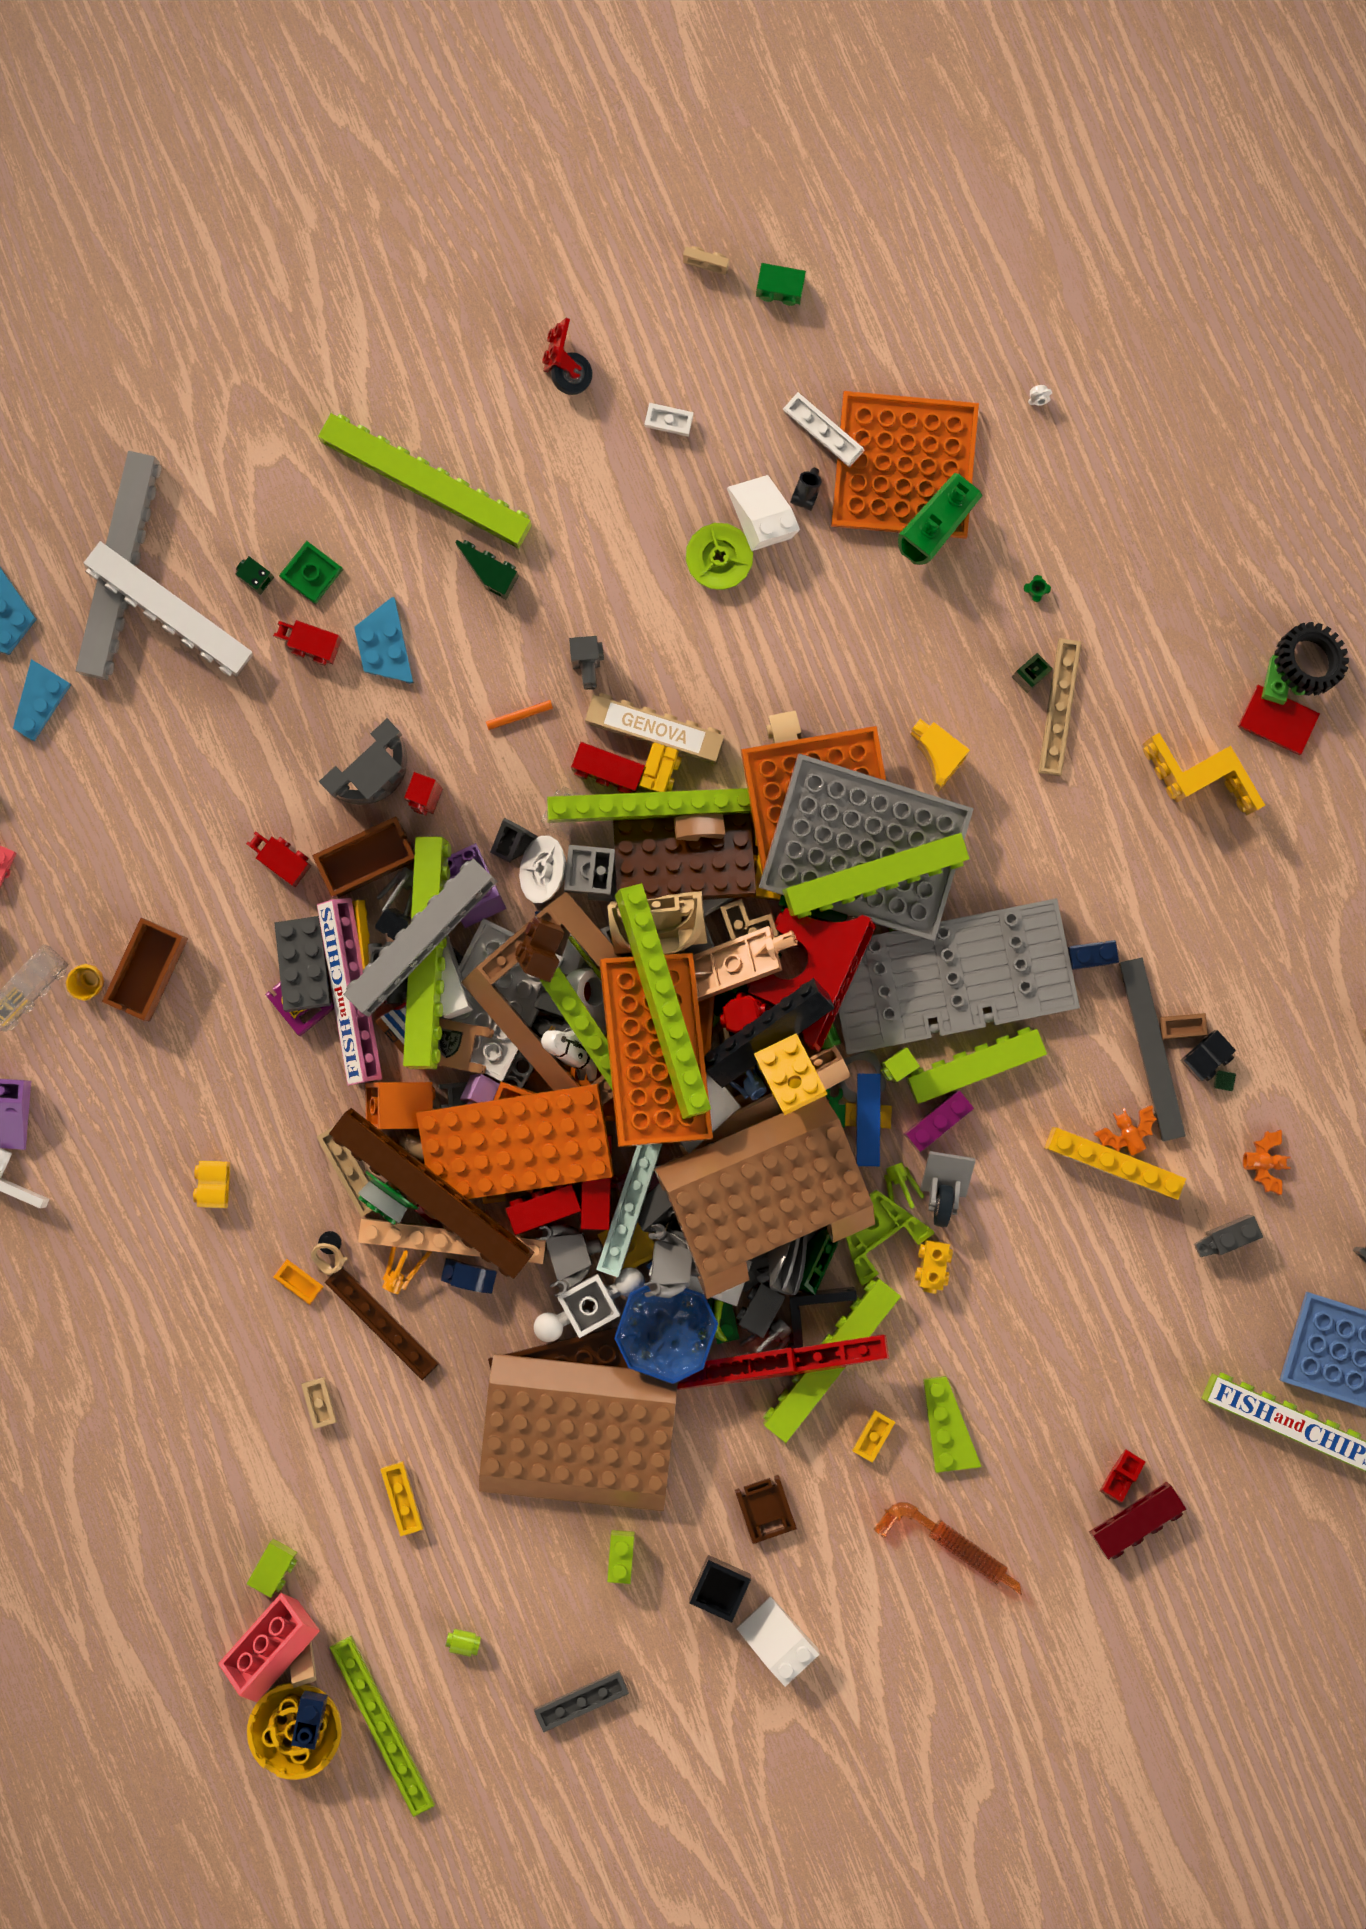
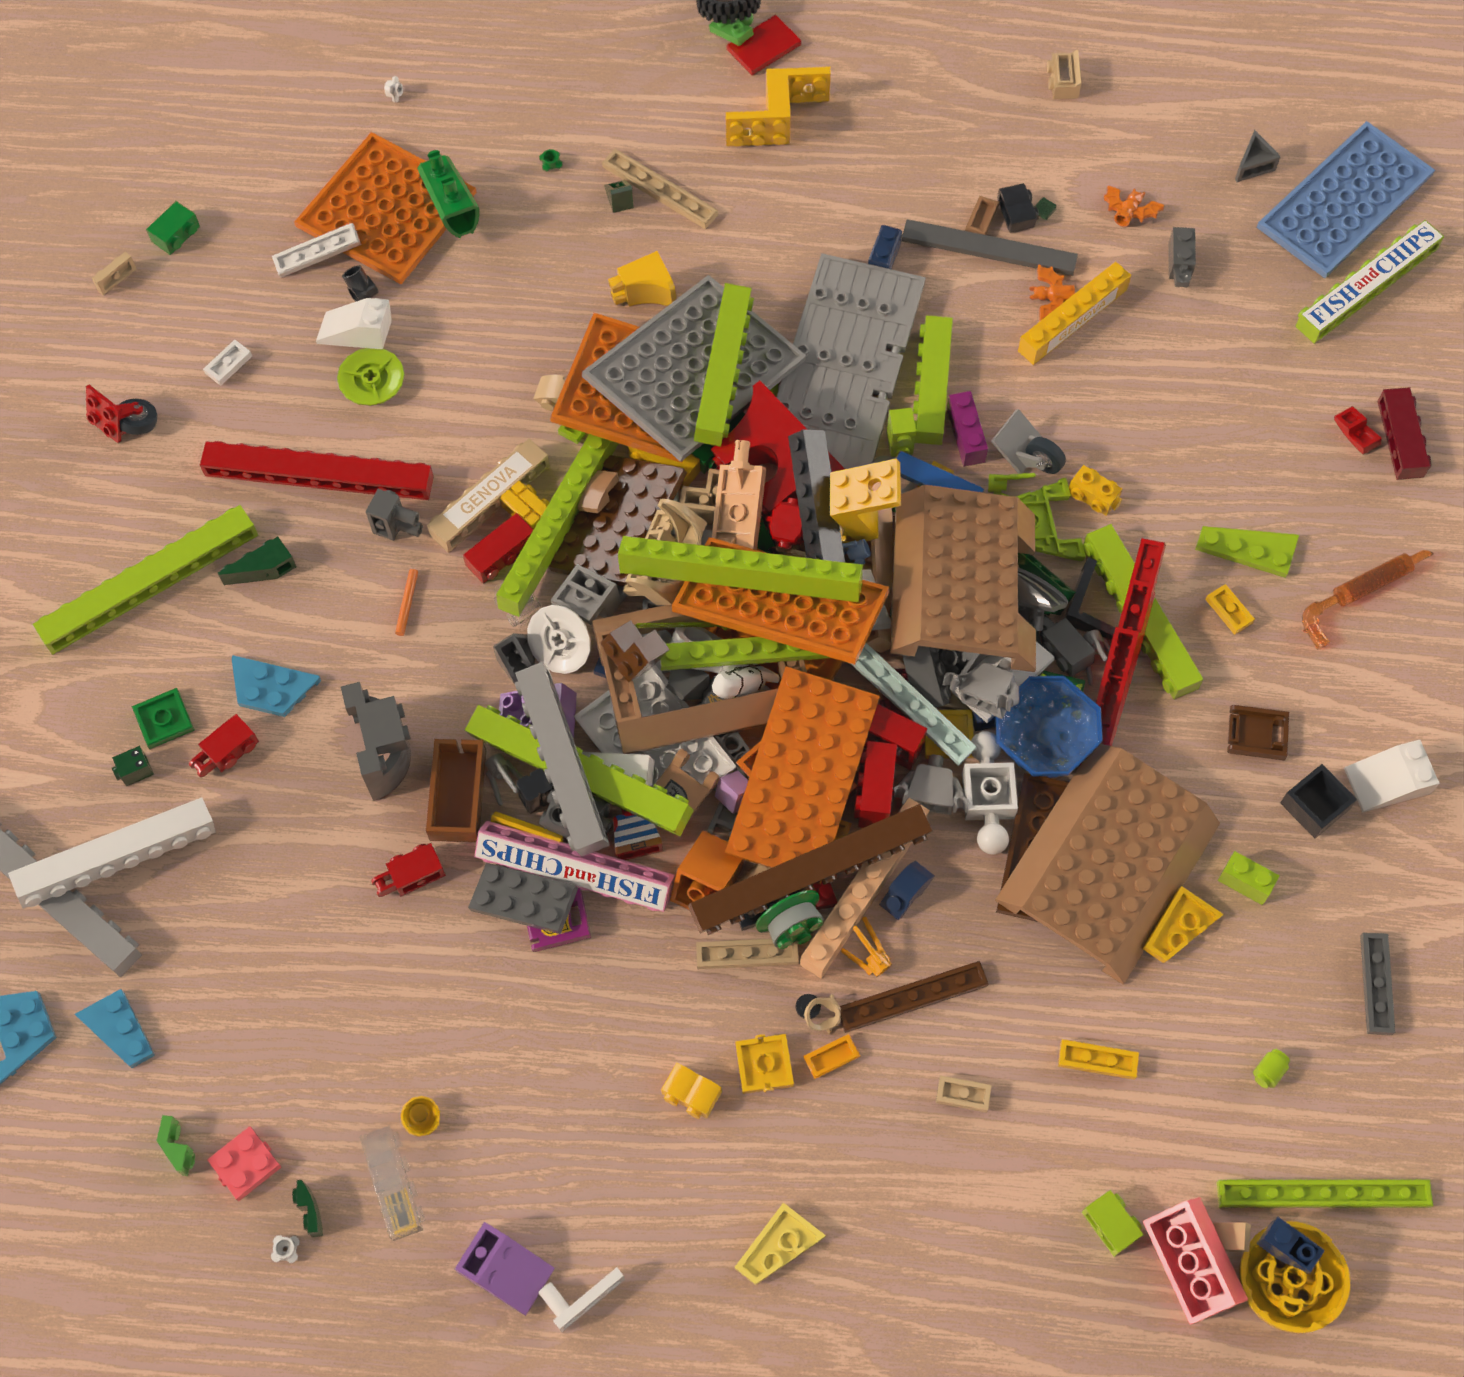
camera: 60 degrees left, 20 degrees down
dark orange piece [102,918,188,1022] -> none
red brick [404,772,443,816] -> none
none -> red brick [200,441,434,501]
none -> yellow plate [735,1034,794,1094]
none -> light yellow wing [735,1203,826,1285]
none -> yellow wing [1142,886,1224,963]

